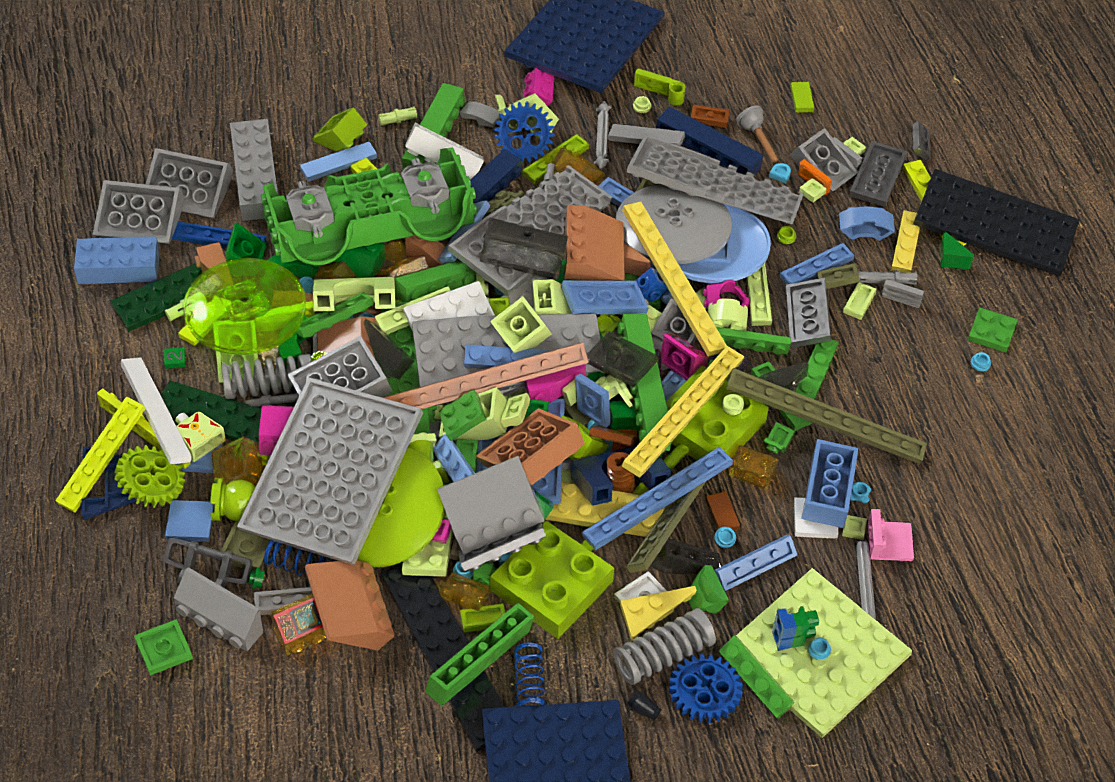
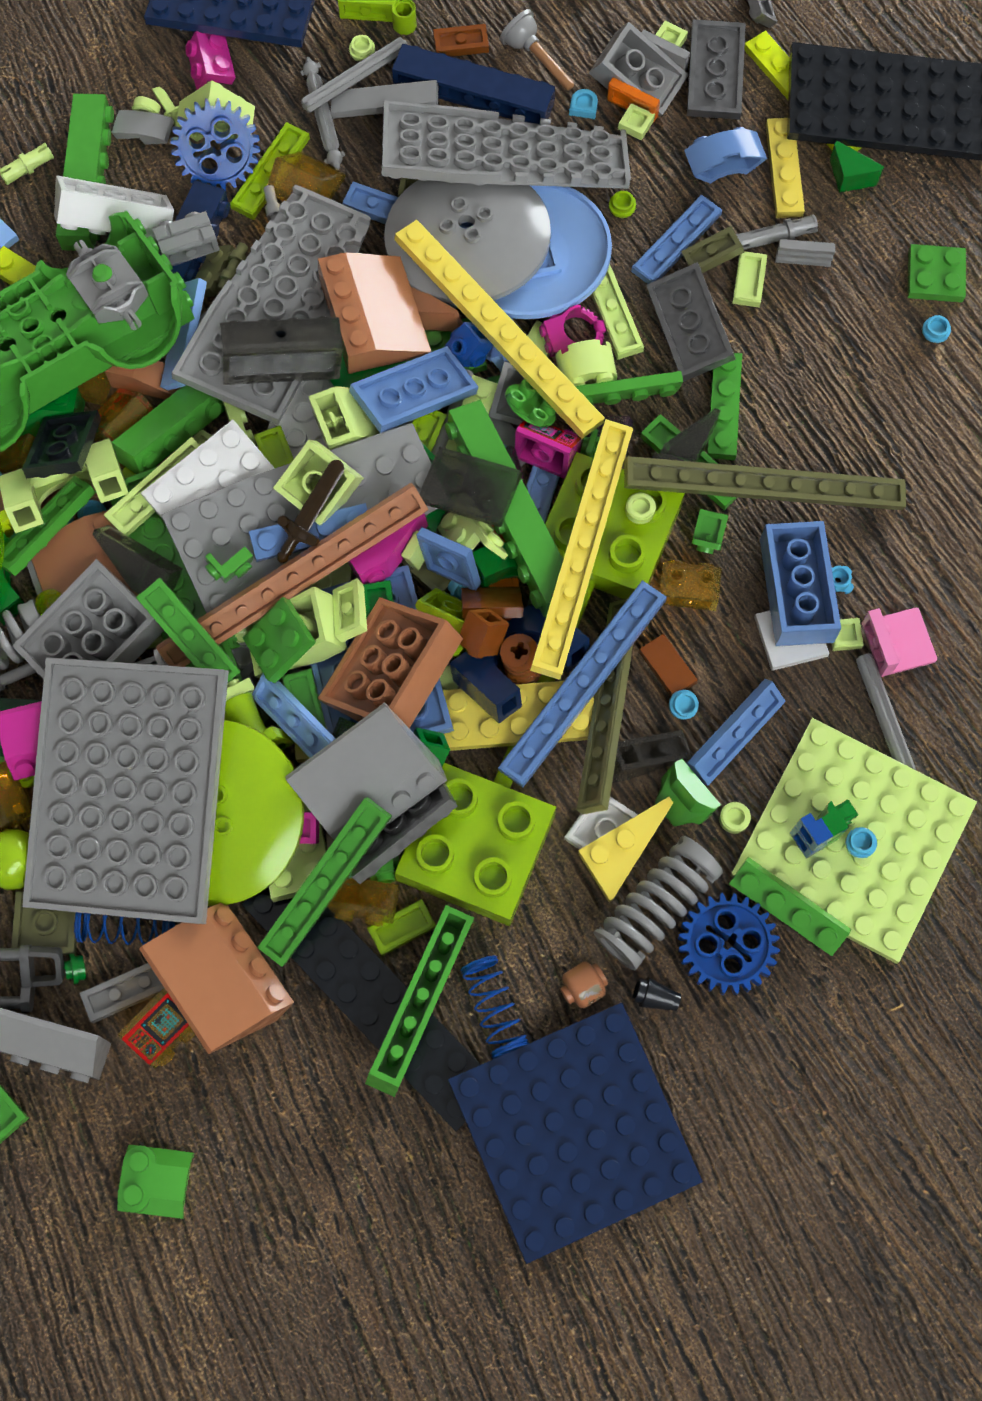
camera: 15 degrees left, 20 degrees up
none -> black plate [22,410,101,479]
none -> bright green slope [117,1145,194,1219]
none -> yellowish green tile [132,96,161,114]
none -> bright green plate [136,578,241,682]
none -> light grey brick [152,211,220,266]
none -> bright green bracket [205,547,253,584]
none -> bright green plate [257,797,392,967]
none -> dark brown sword [277,460,344,563]
none -> light grey axle [301,37,407,113]
none -> dark orange brick [460,608,509,658]
none -> bright green dish [505,379,556,427]
none -> nougat head [560,961,608,1008]
none -> yellowish green tile [719,802,751,834]

